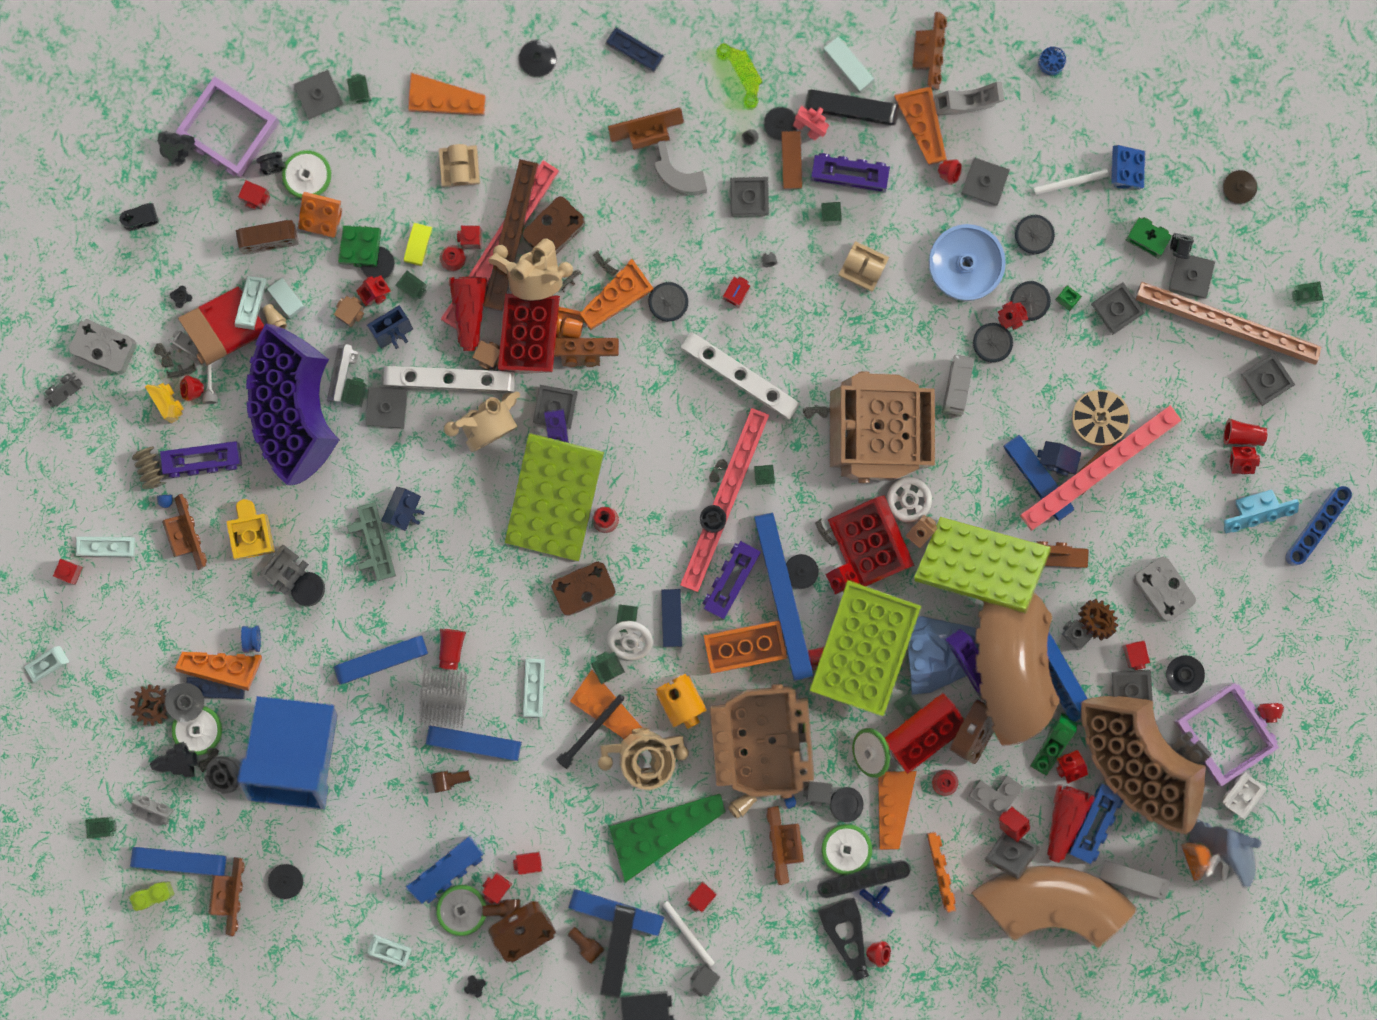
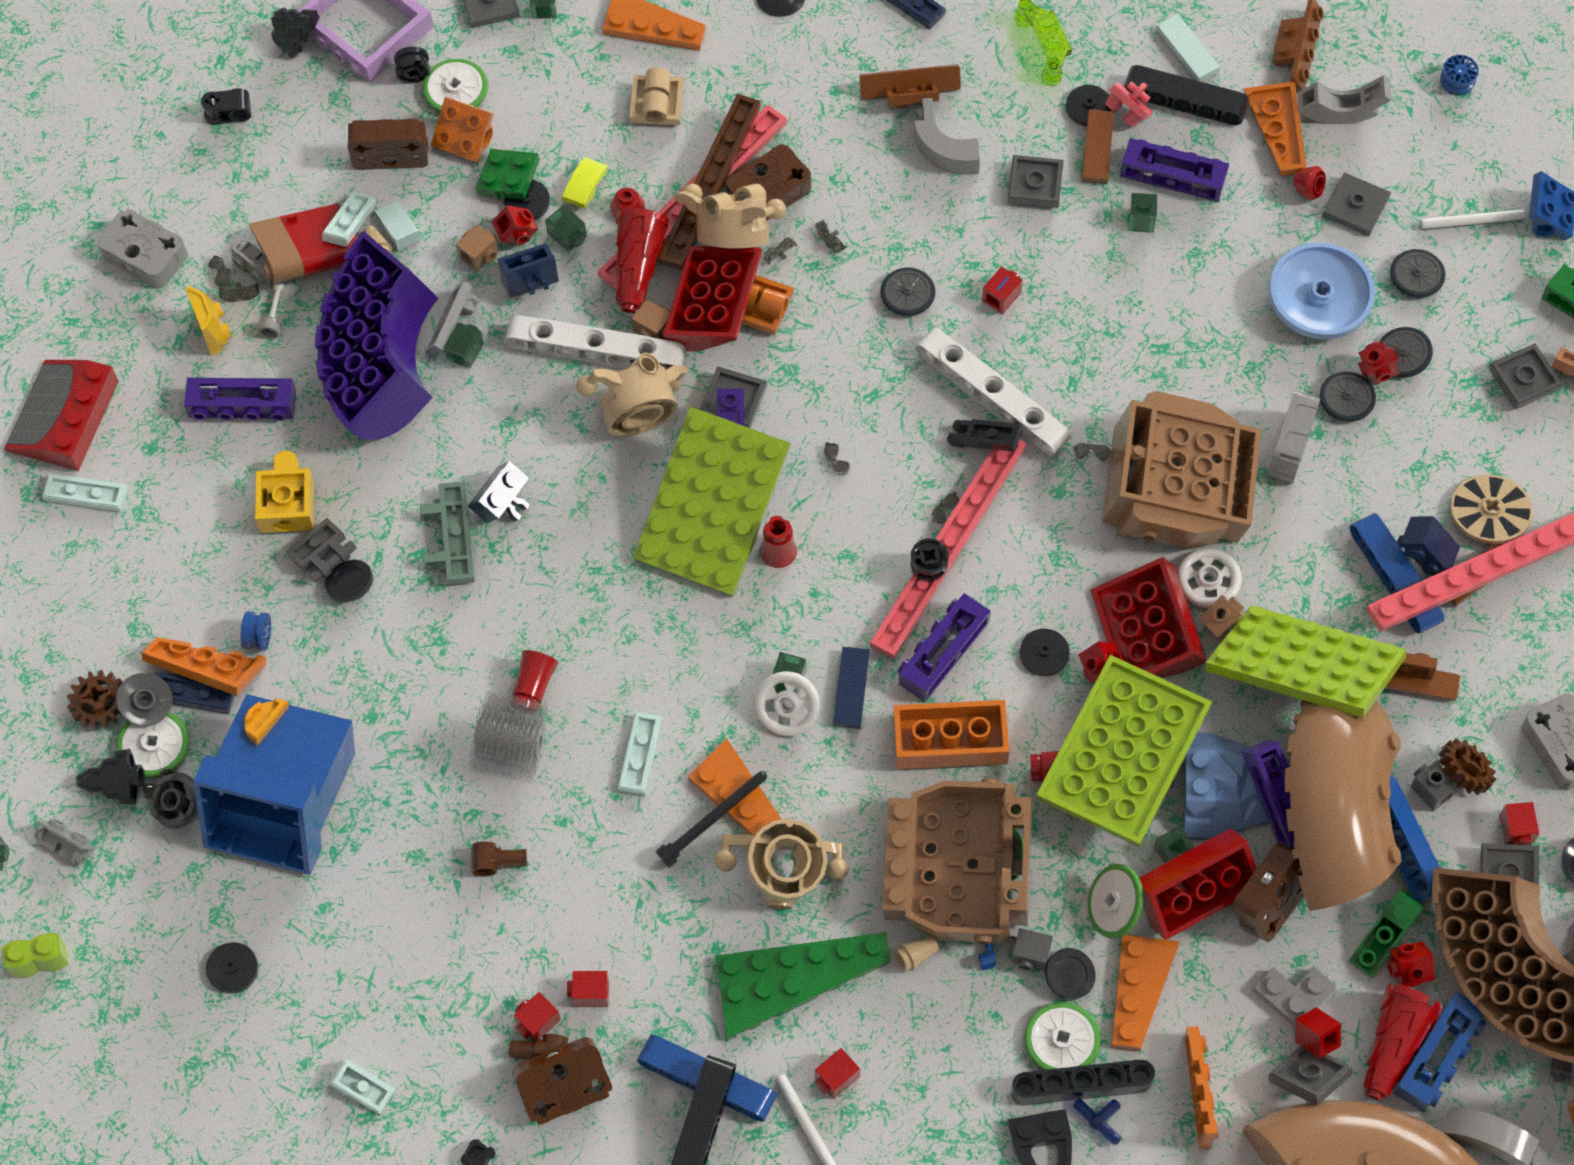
camera: 10 degrees right, 20 degrees down
dark grey hinge [44,372,83,407] -> none
red brick [53,558,83,585] -> none
blue beam [130,847,227,876] -> none
dark tan piece [132,446,166,489] -> none
blue hinge [157,494,173,508] -> none
dark orange bracket [162,494,207,570] -> none
black plate [170,285,192,308] -> none
red cone [180,375,204,402] -> none
dark orange bracket [209,857,245,937] -> none
red brick [238,180,270,210] -> none
blue beam [333,635,429,685] -> none
dark grey plate [366,387,408,428] -> none
blue wedge [405,836,484,904] -> none
blue beam [425,725,522,761] -> none
light grey wheel [436,885,486,936] -> none
red brick [457,225,482,249] -> none
reddish brown axle [551,561,616,616] -> none
dark orange bracket [554,338,619,368] -> none
reddish brown pin [567,927,605,964] -> none
orange wing [580,259,654,331] -> none
clear green brick [591,652,625,684] -> none
light orange cylinder [656,673,707,729] -> none
dark grey hinge [742,129,759,146] -> none
clear green brick [753,465,775,487] -> none
blue beam [754,512,813,681] -> none
dark grey hinge [762,252,778,267] -> none
dark orange bracket [767,806,804,885] -> none
clear smoke piece [815,518,839,547] -> none
tan plate [838,241,889,292] -> none
red cone [932,770,958,796] -> none
green tile [1055,285,1082,311] -> none
none -> red slope [4,360,119,471]
none -> light orange tile [244,698,289,746]
none -> clear smoke piece [824,442,850,475]
none -> black hinge [947,419,1023,452]

